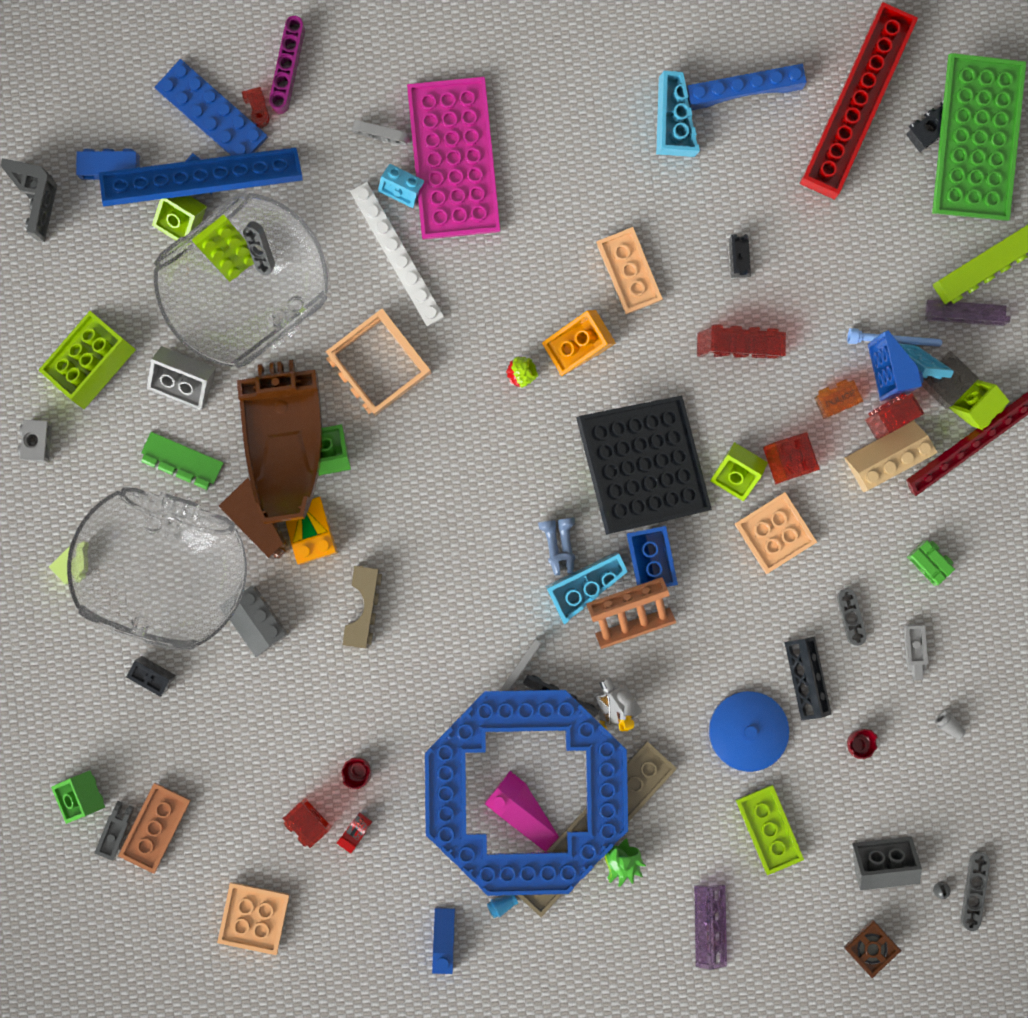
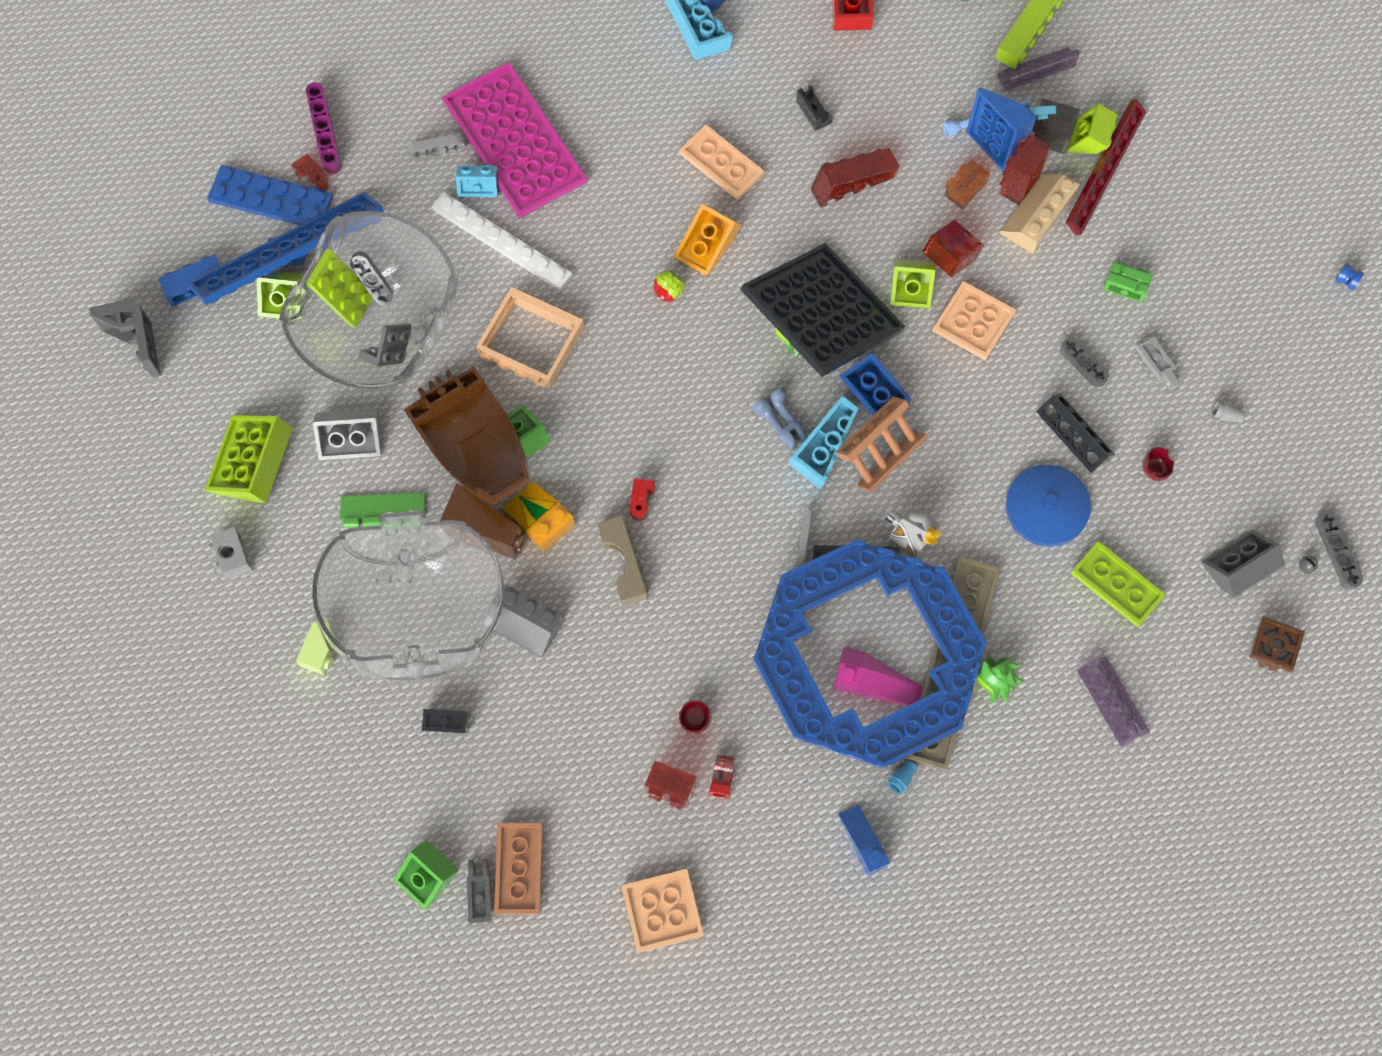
camera: 20 degrees left, 15 degrees down
none -> dark grey bracket [358,323,412,367]
none -> red leg [630,478,655,521]

